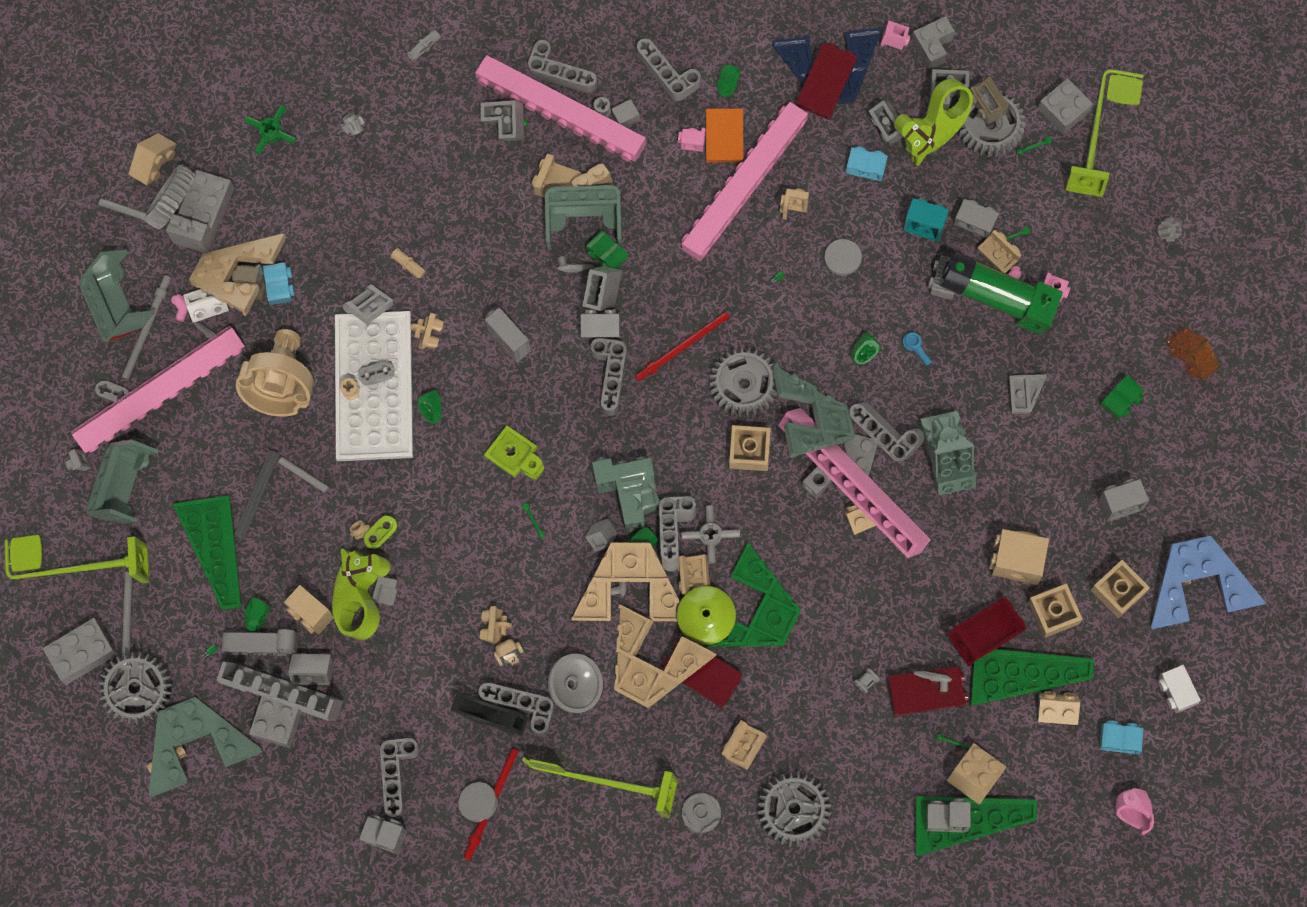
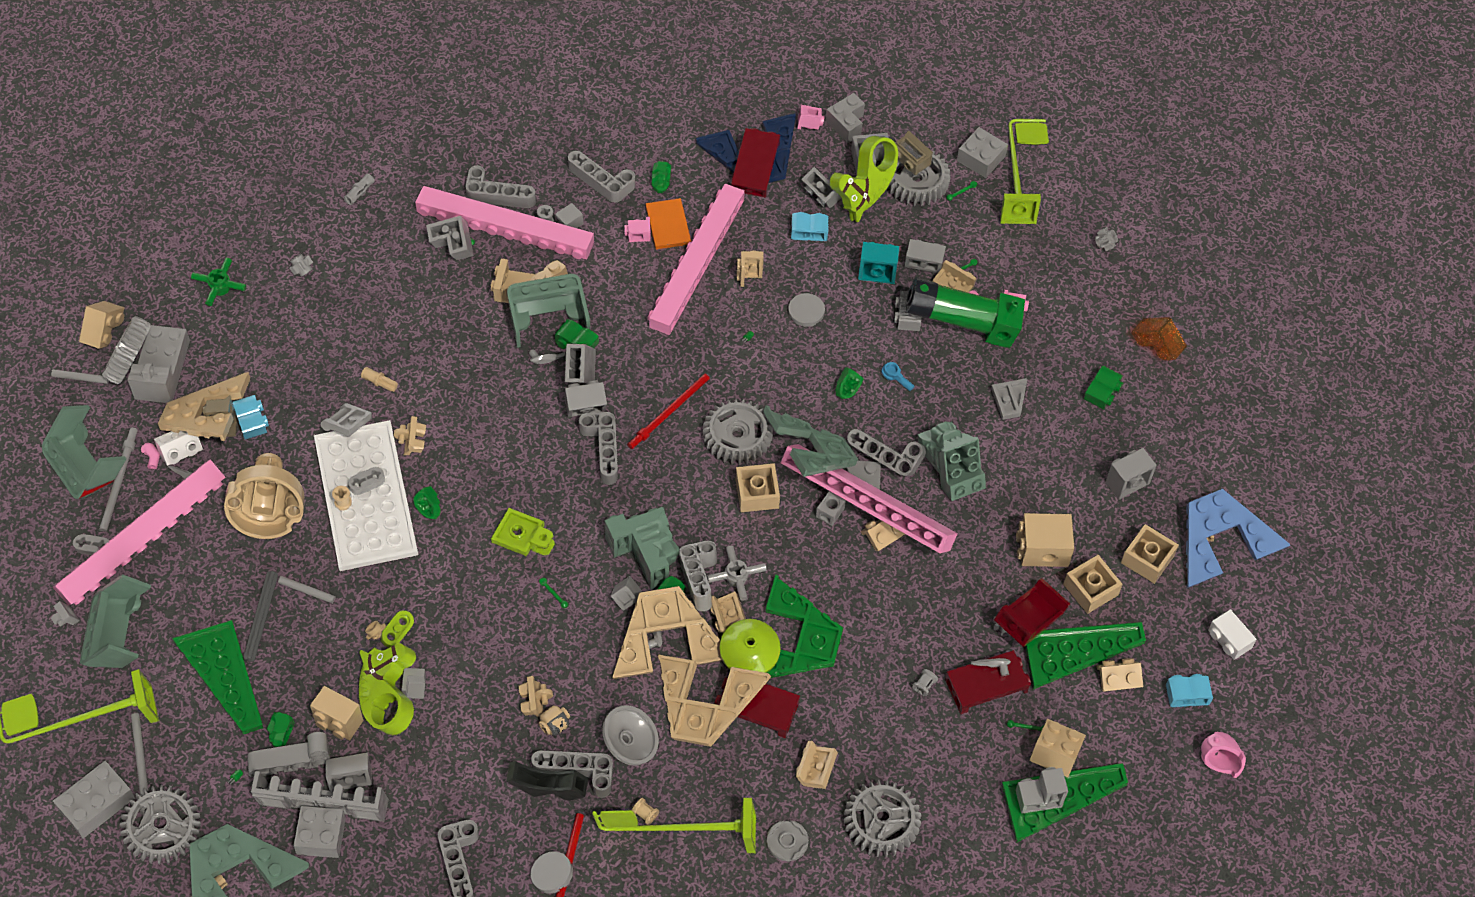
camera: 20 degrees left, 15 degrees down
light grey brick [485,308,531,363] -> none
none -> tan bush [632,798,659,825]

